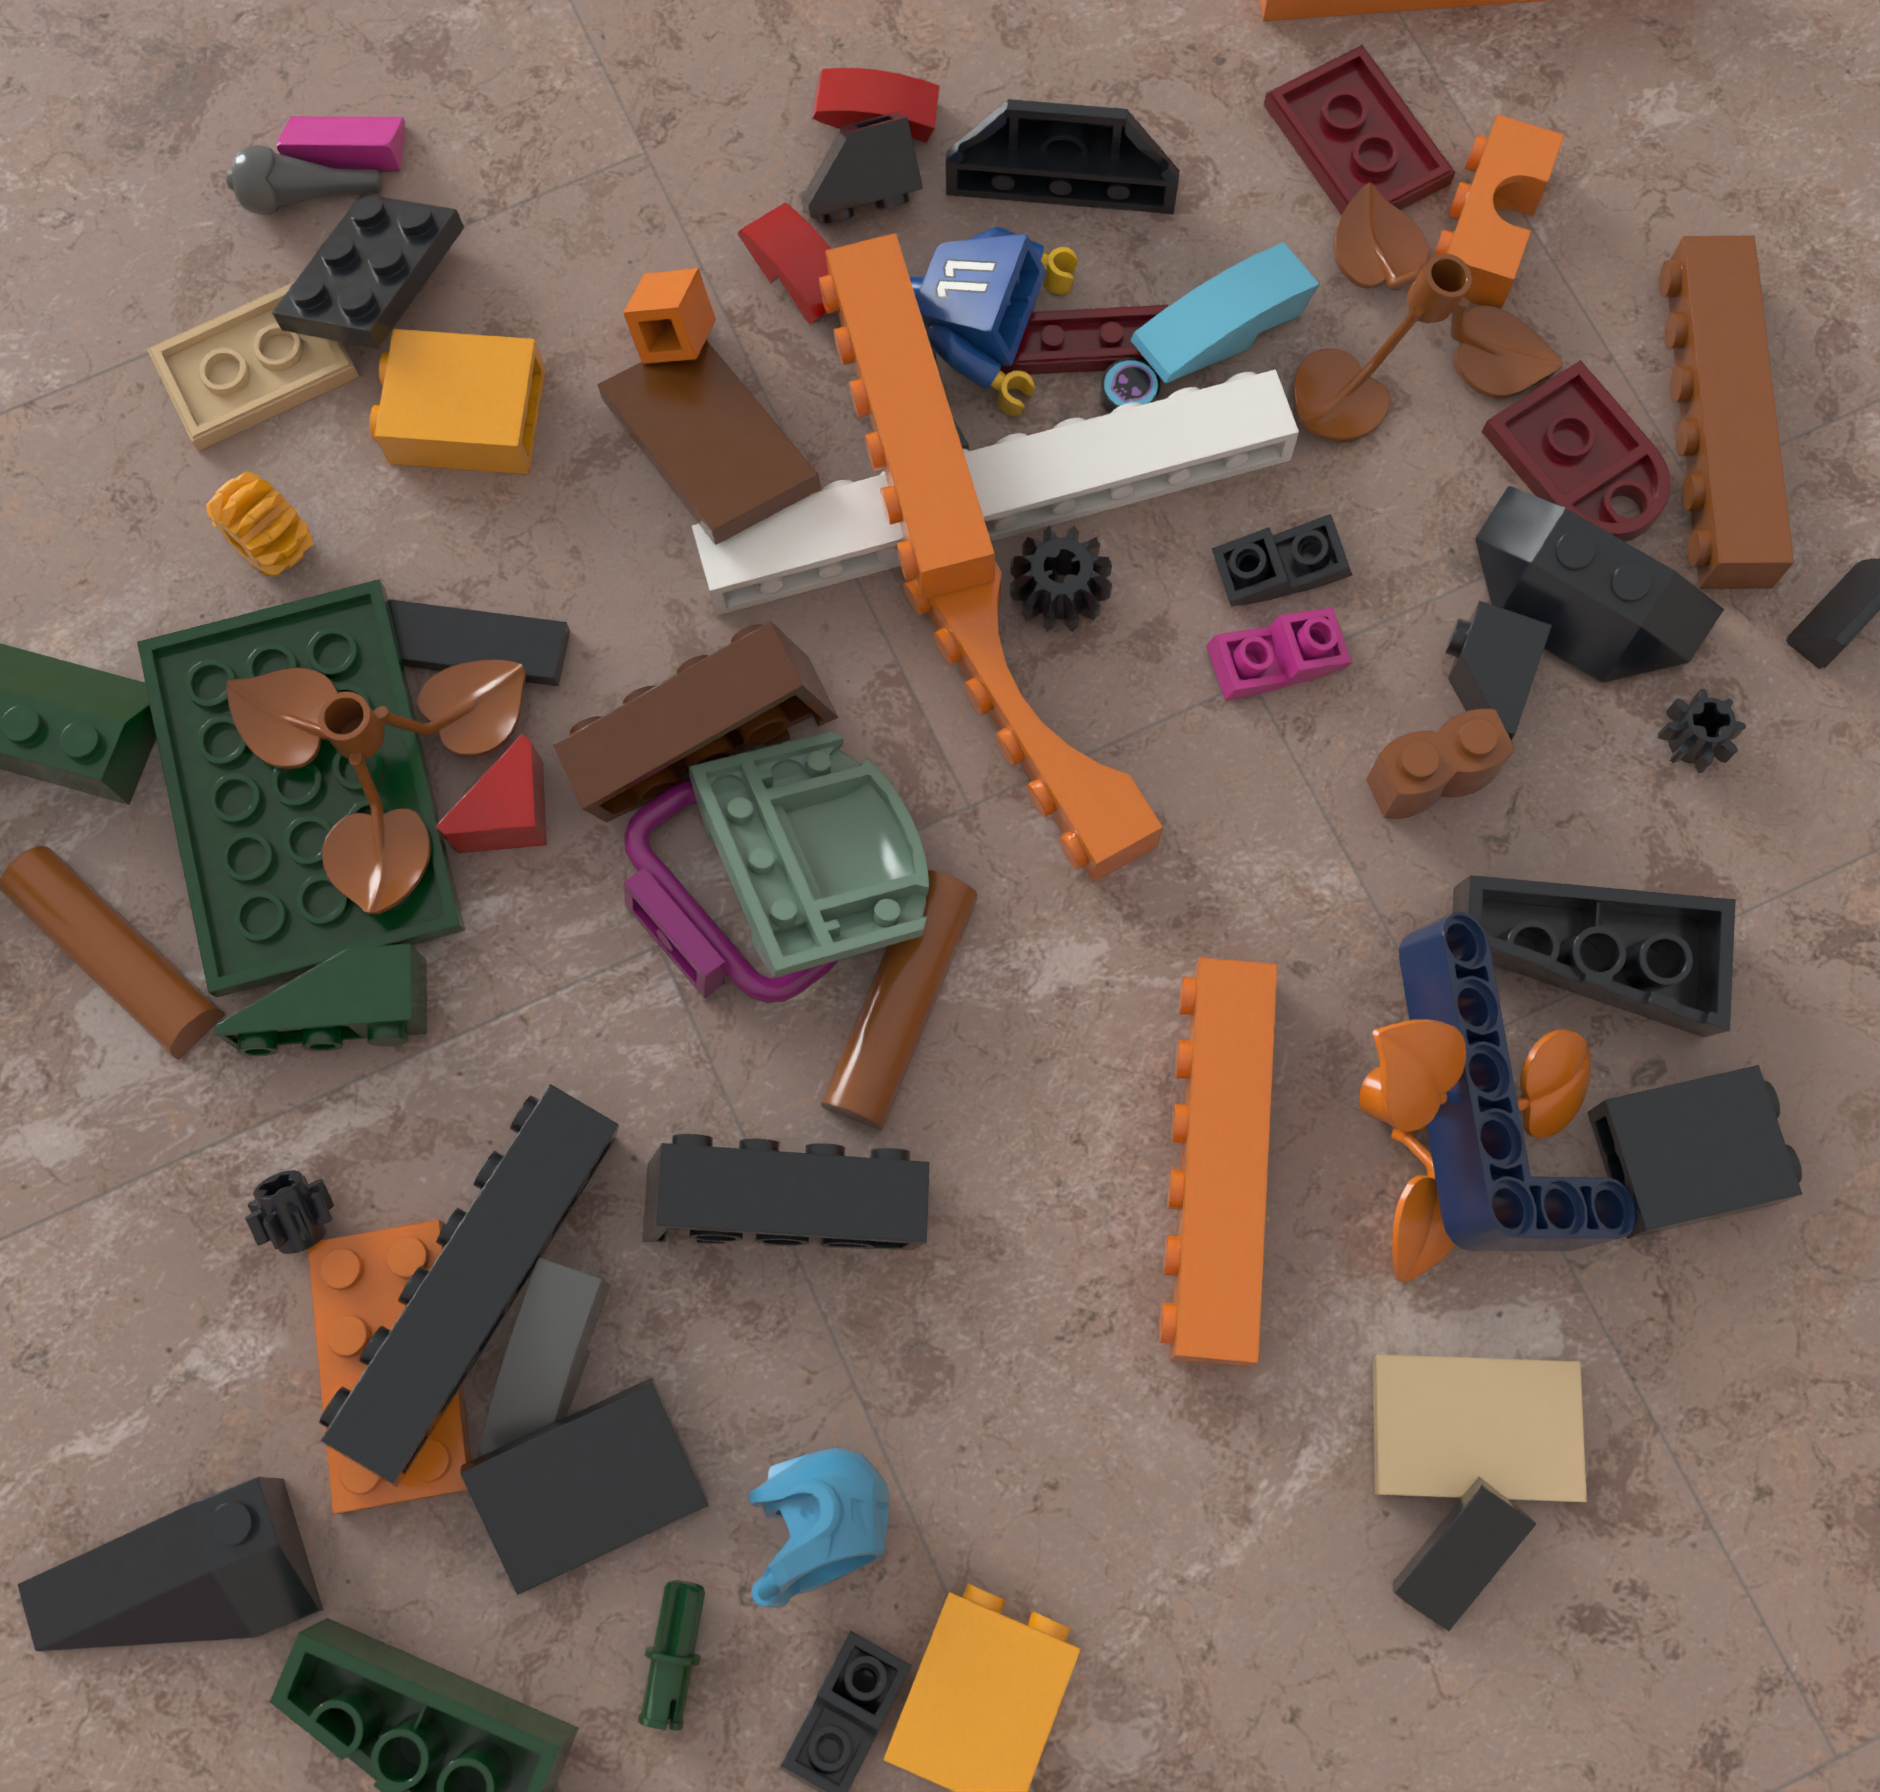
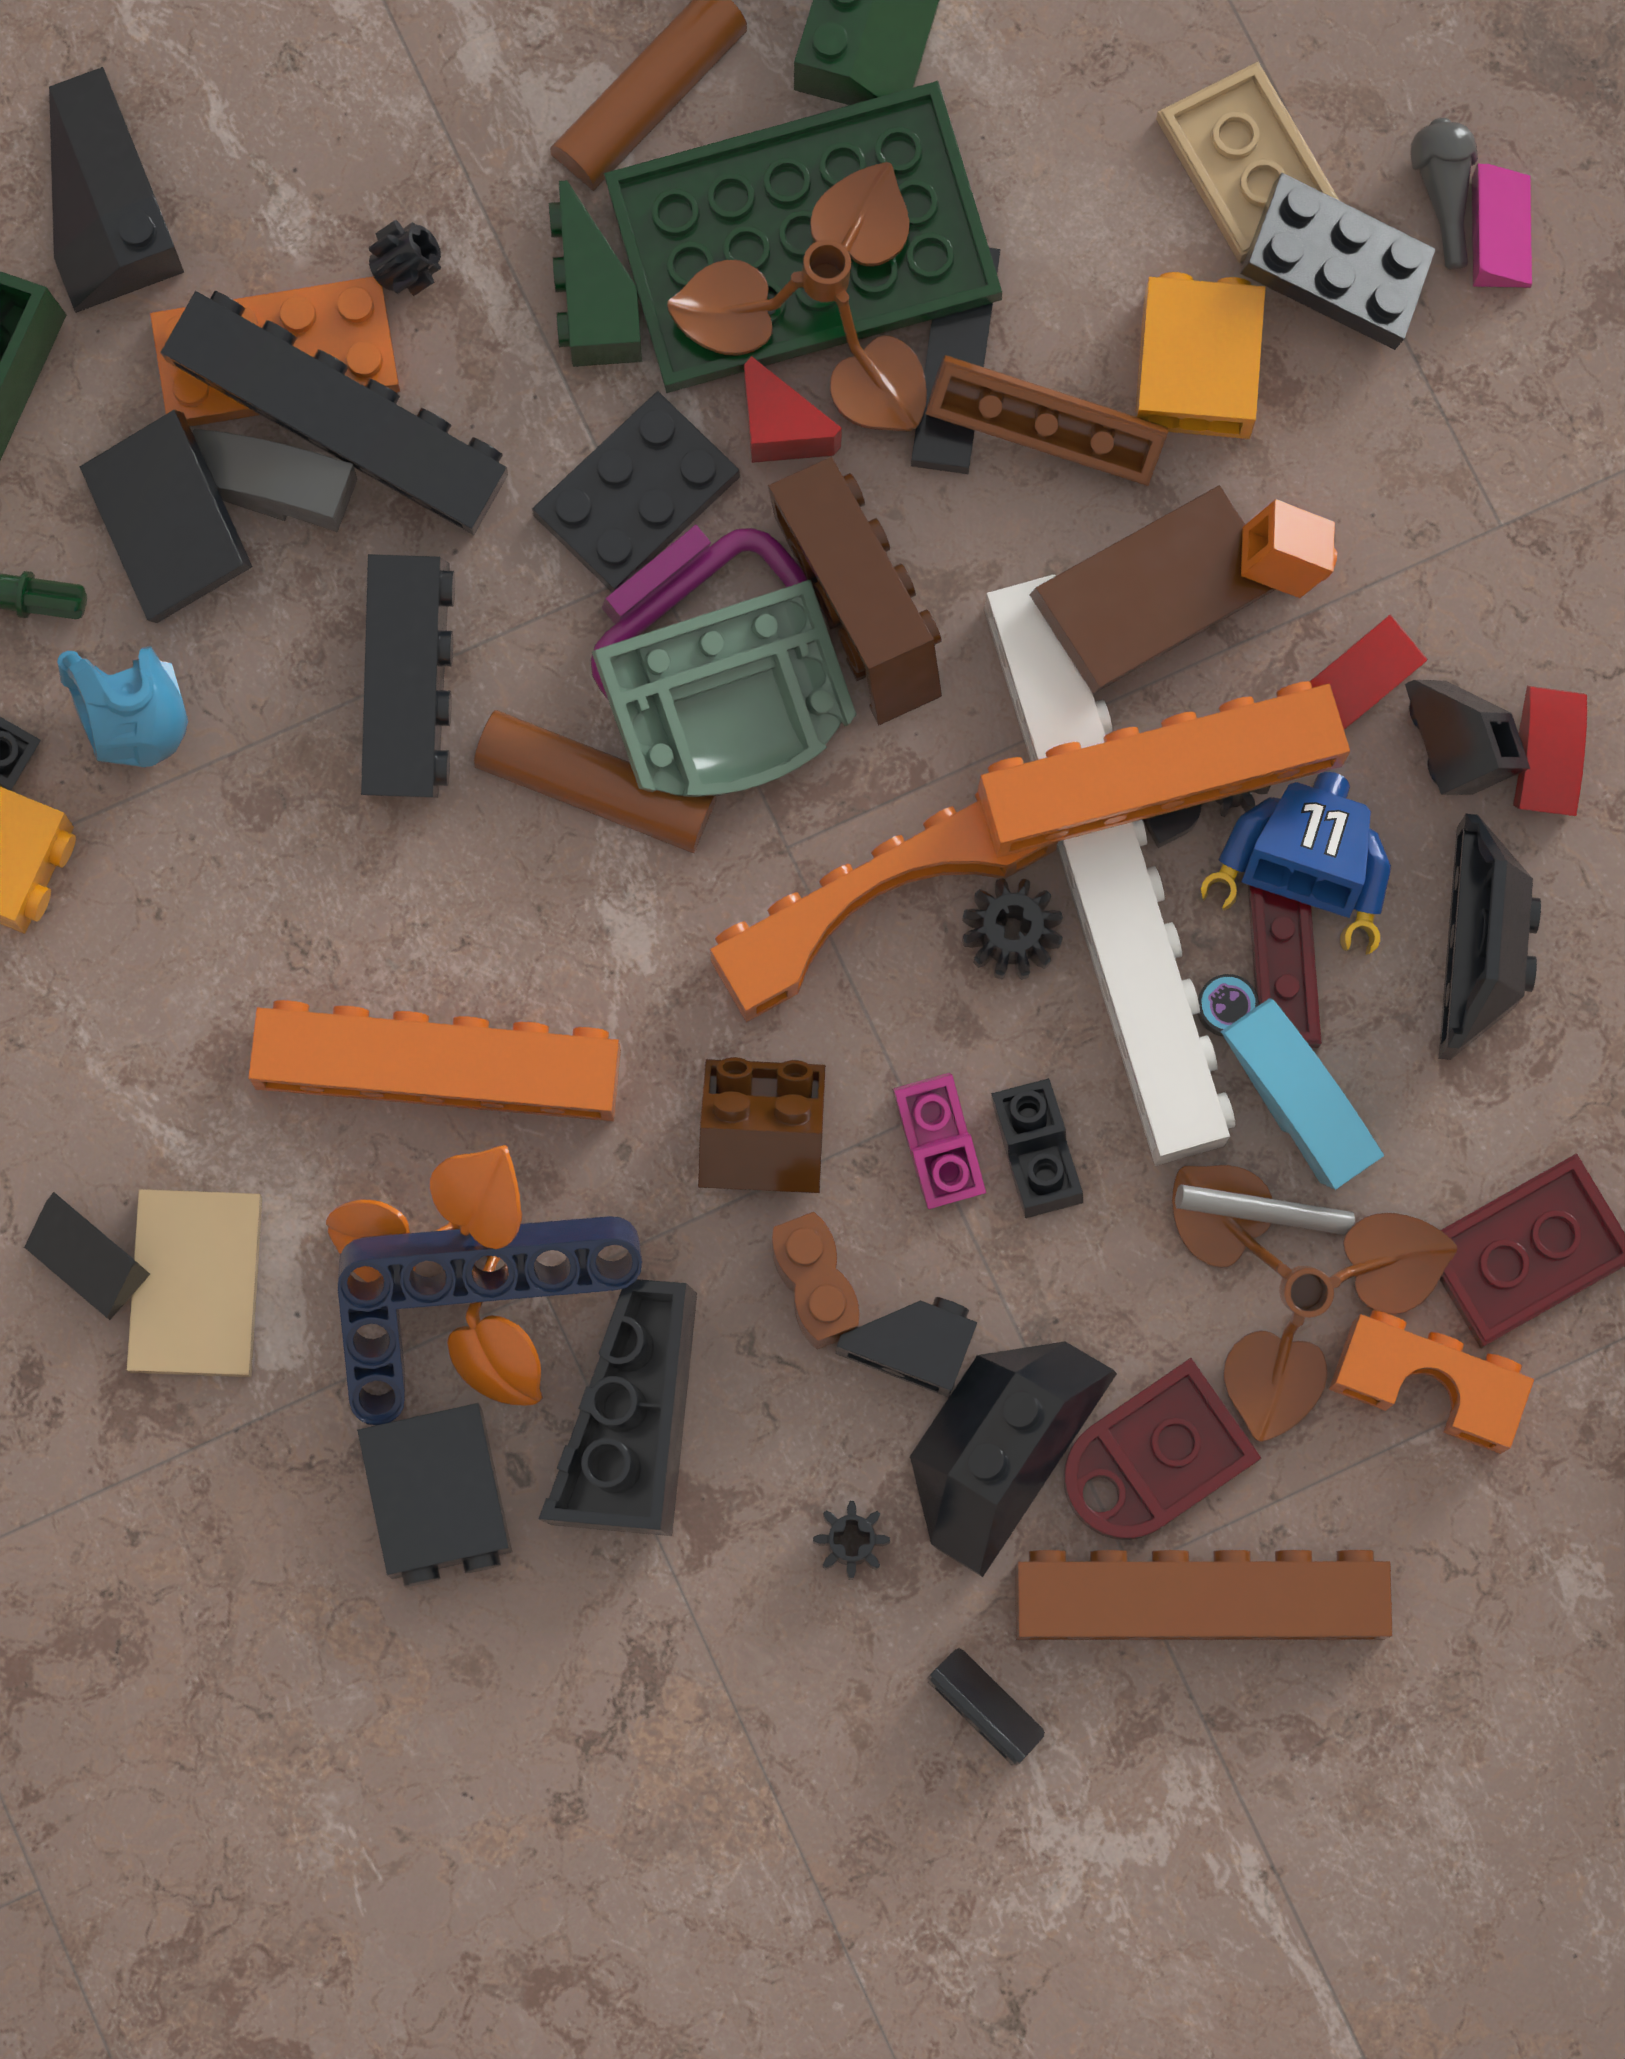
camera: 85 degrees right, 5 degrees up
light orange gear [206,471,313,577] -> none
none -> black plate [532,391,740,592]
none -> reddish brown slope [698,1057,826,1193]
none -> dark orange brick [926,355,1168,486]
none -> light grey bar [1175,1184,1355,1235]

